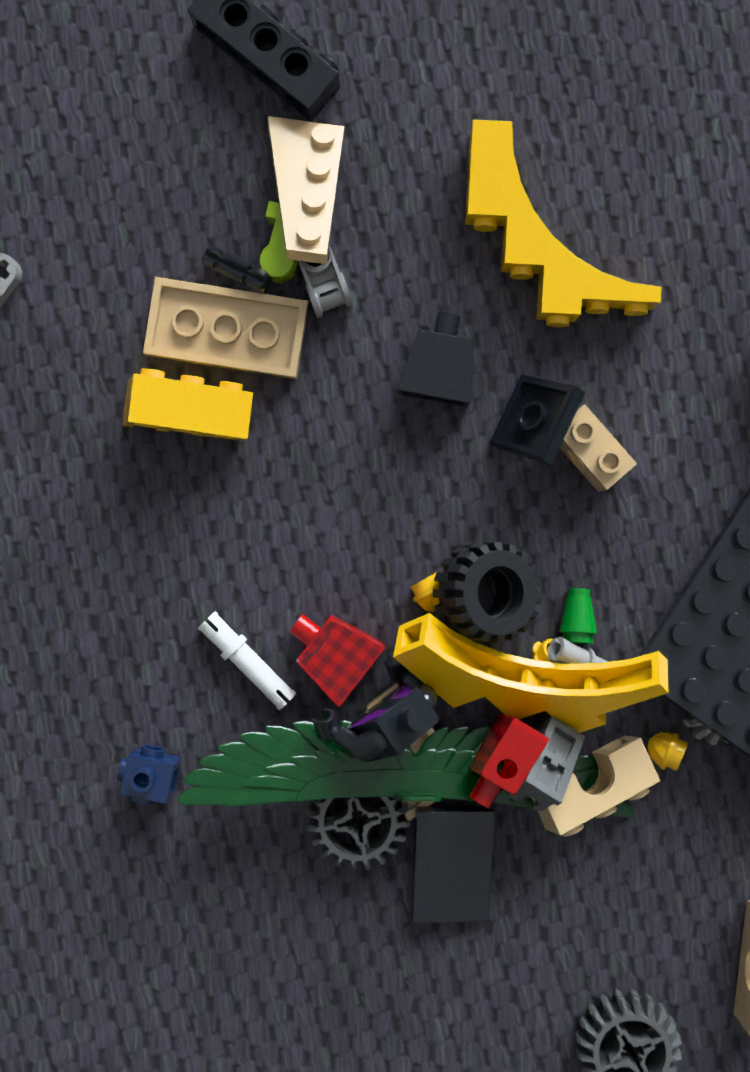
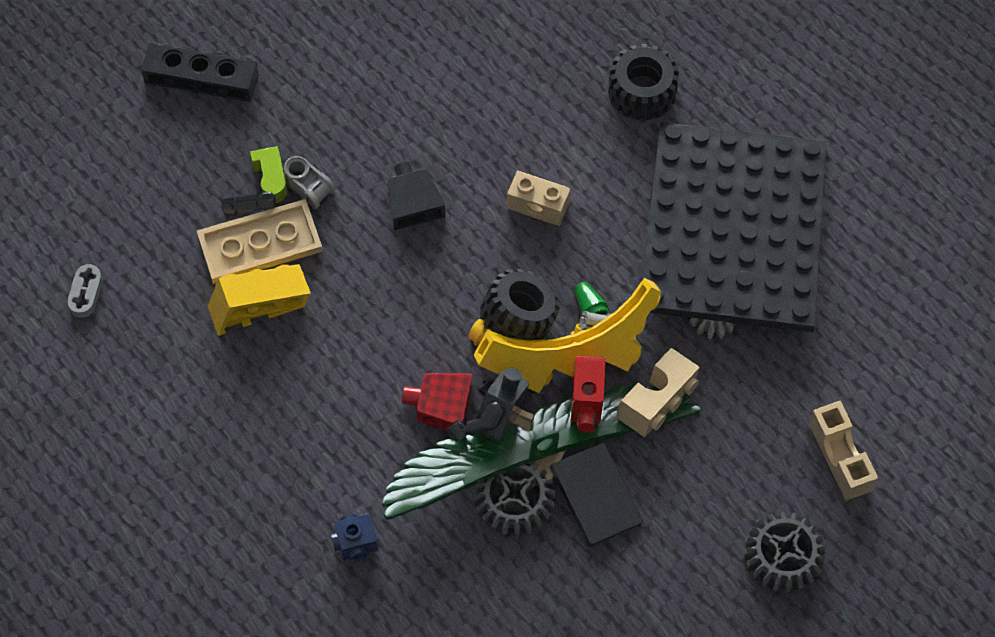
camera: 25 degrees left, 25 degrees down
white pin [197,611,296,710] -> none
wing [268,116,344,264] -> none
yellow arch [465,120,662,328] -> none
black tile [489,374,585,465] -> none
dark grey hinge [506,716,585,811] -> none
yellow plate [648,732,688,771] -> none

